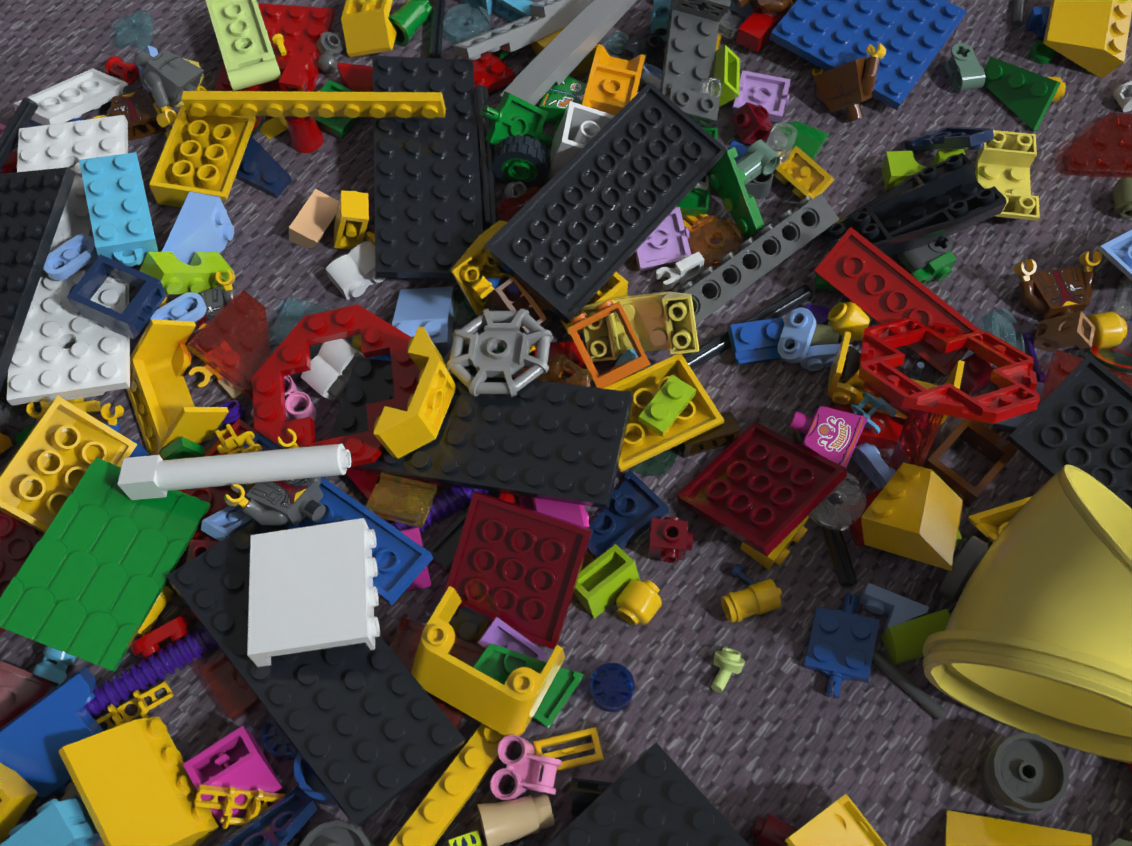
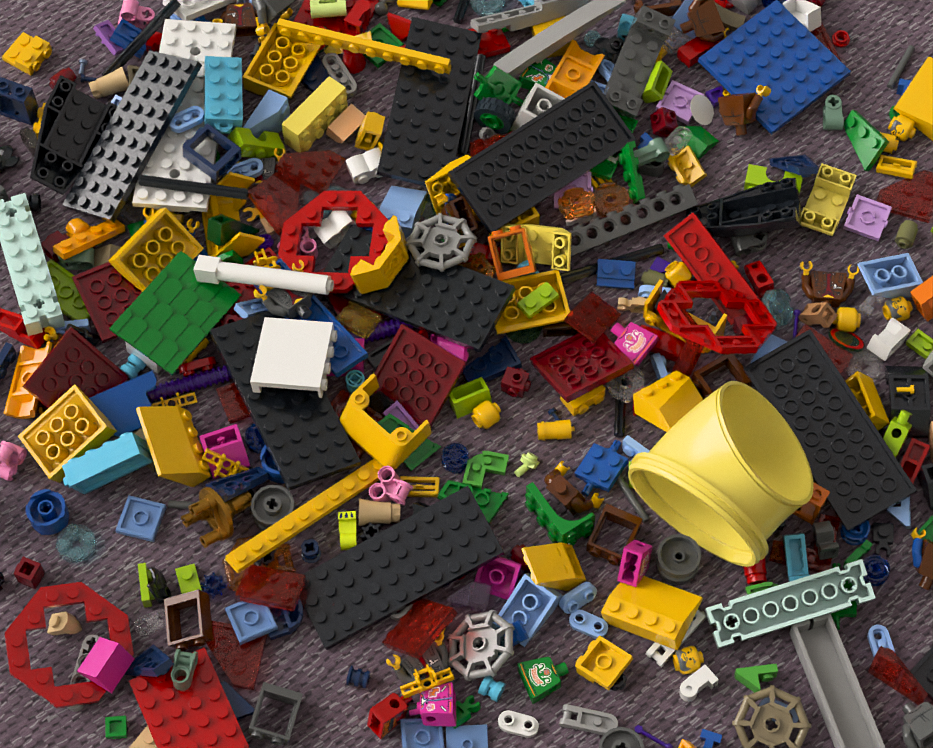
camera: 15 degrees right, 0 degrees up
clear hinge [699,78,722,97] -> none
light blue plate [777,308,816,364] -> none
medium azure piece [851,392,897,434] -> none
green plate [911,251,957,285] -> none
none -> black axle [138,175,249,200]
none -> dark green slope [207,214,260,246]
none -> clear red plate [275,150,346,194]
none -> light yellow brick [282,76,348,154]
none -> light grey plate [322,53,357,98]
none -> medium azure wheel [345,370,365,394]
none -> green wing [438,480,509,525]
none -> bright green plate [462,451,509,489]
none -> green bracket [525,482,595,546]
none -> reddish brown torso [544,461,604,516]
none -> clear orange plate [558,187,596,220]
none -> clear red plate [564,291,621,343]
none -> reddish brown window [586,503,643,566]
none -> tan plate [617,297,647,313]
none -> dark pink torso [617,540,653,587]
none -> white sticker [690,95,714,125]
none -> dark purple tile [705,86,723,108]
none -> red leg [744,260,774,298]
none -> lavender plate [843,194,892,241]
none -> yellow tile [876,155,917,179]
none -> yellow head [888,114,917,142]

